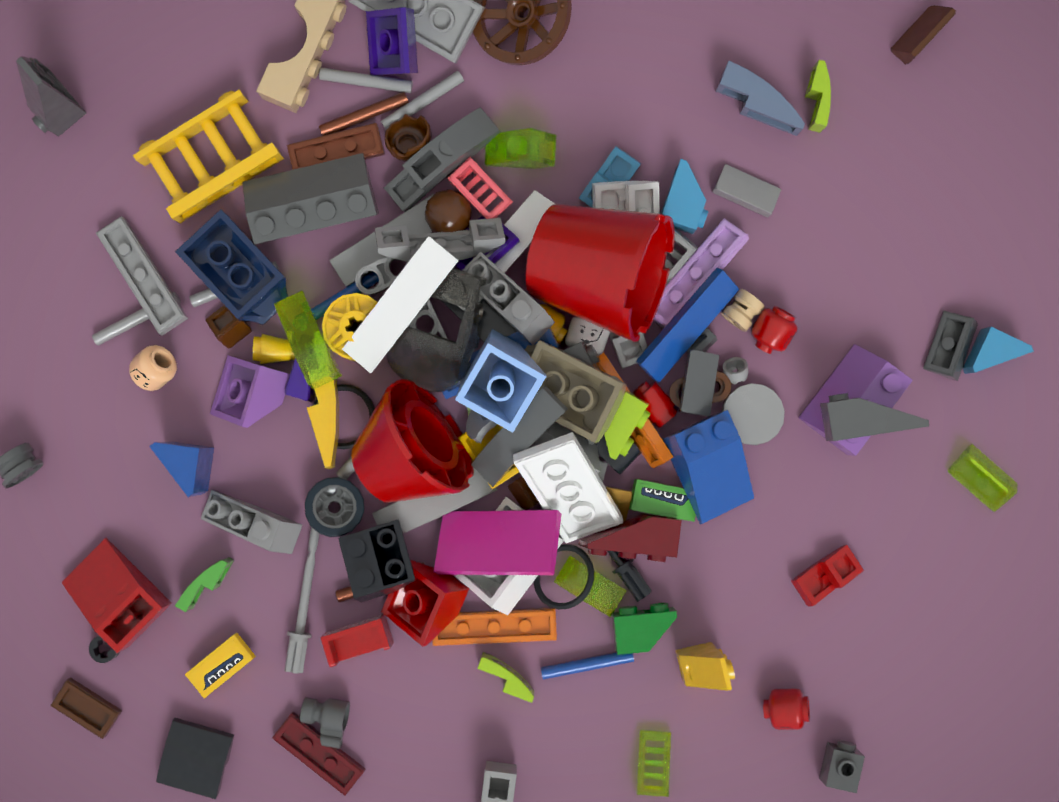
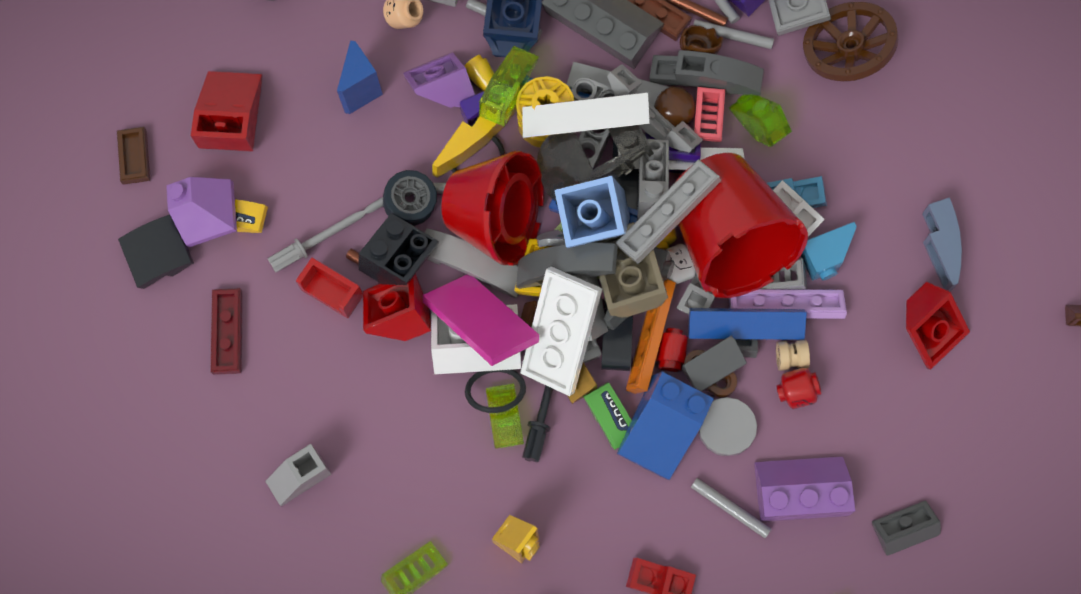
camera: 50 degrees right, 15 degrees down
black bush [89,636,120,663] -> none
bright green slope [175,557,234,612] -> none
light grey slope [201,490,302,554] -> none
reddish brown slope [205,305,252,349] -> none
dark grey piece [300,697,350,749] -> none
orange tile [432,608,557,646] -> none
lime slope [477,652,534,703] -> none
blue bar [541,652,634,680] -> none
dark red slope [578,514,682,562] -> none
lime slope [604,390,651,460] -> none
green slope [612,603,677,655] -> none
light grey slope [712,164,781,218] -> none
light grey hinge [723,357,749,384] -> none
lime slope [805,60,831,133] -> none
dark grey slope [820,393,929,441] -> none
dark azure slope [963,327,1034,374] -> none
none -> medium lavender slope [166,177,237,247]
none -> light grey tile [616,159,721,264]
none -> light grey bar [691,478,771,538]
none -> red slope [906,282,970,370]

